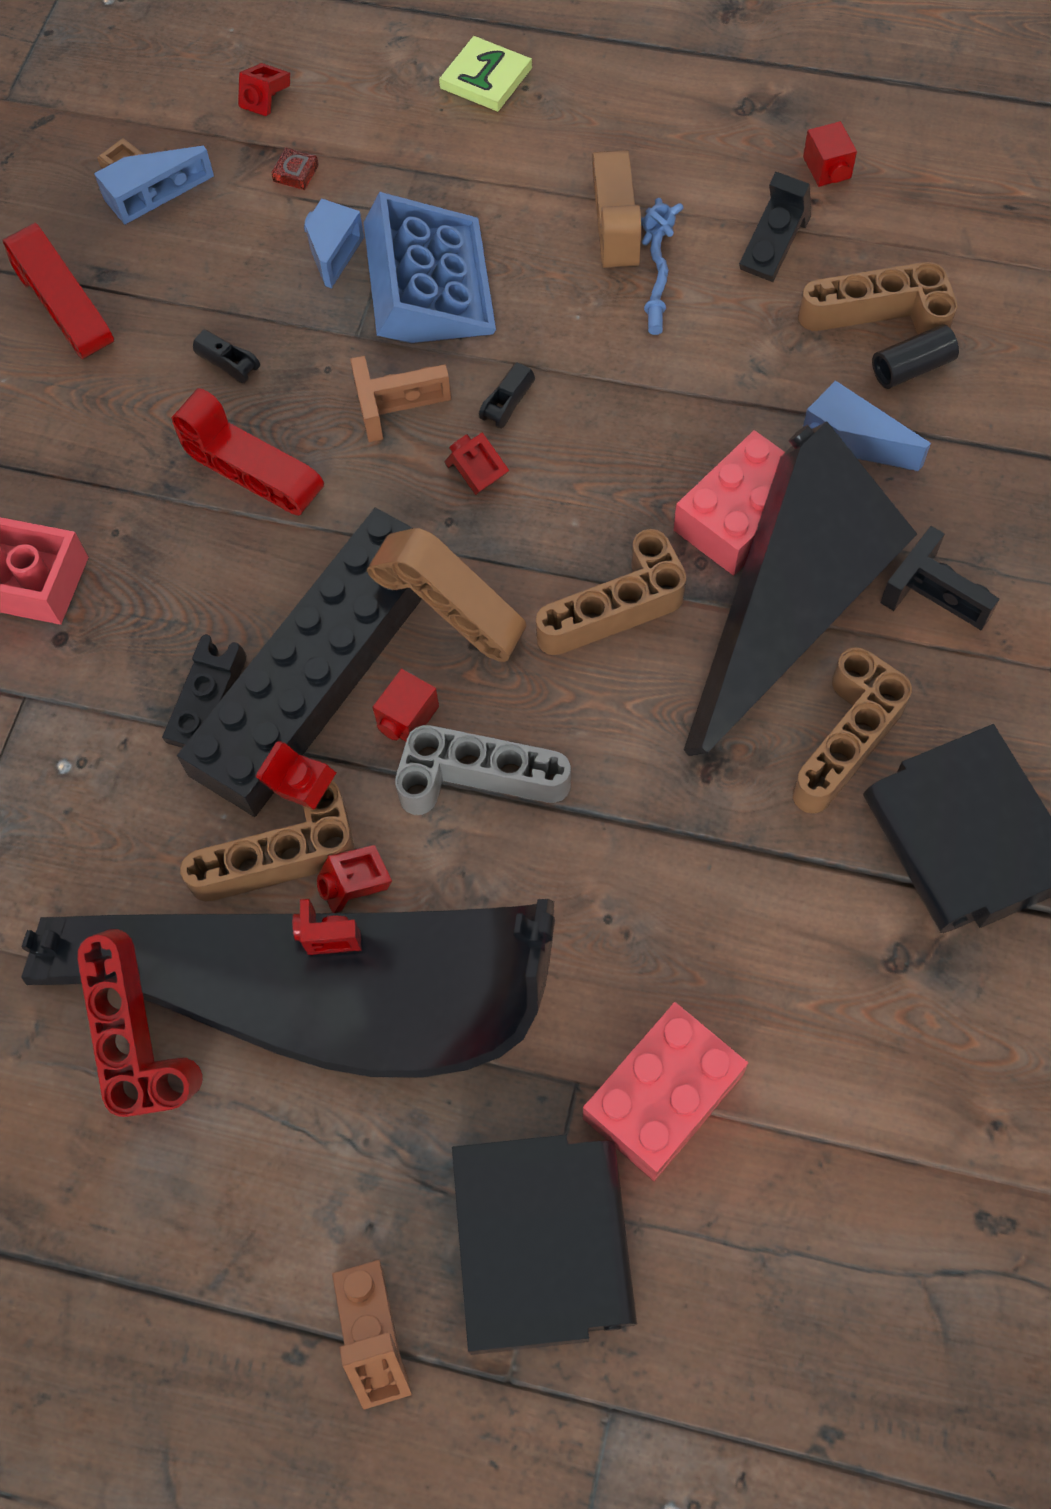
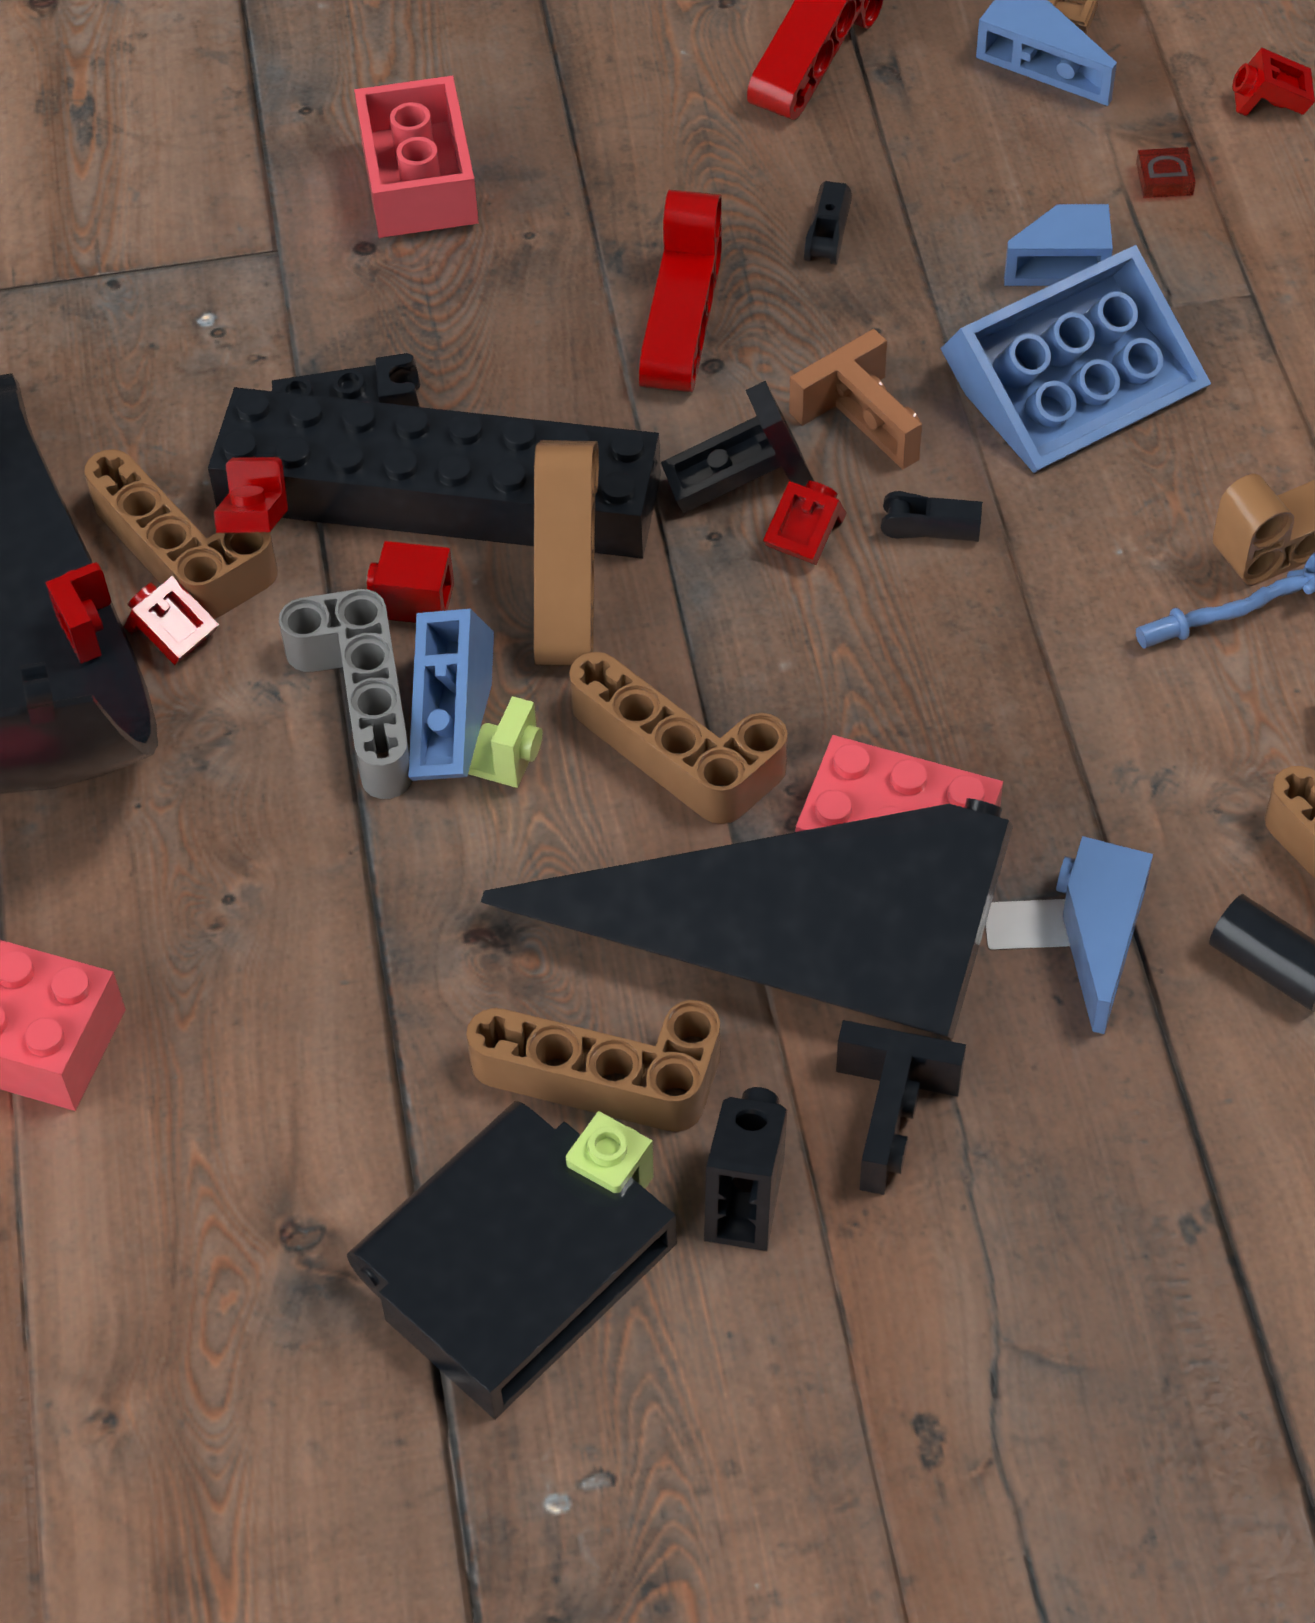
camera: 65 degrees right, 10 degrees down
none -> medium blue slope [408,609,494,781]
none -> yellowish green bracket [468,696,543,788]
none -> yellowish green bracket [566,1111,654,1193]
none -> black bracket [661,381,814,513]
none -> black torso [704,1087,787,1251]

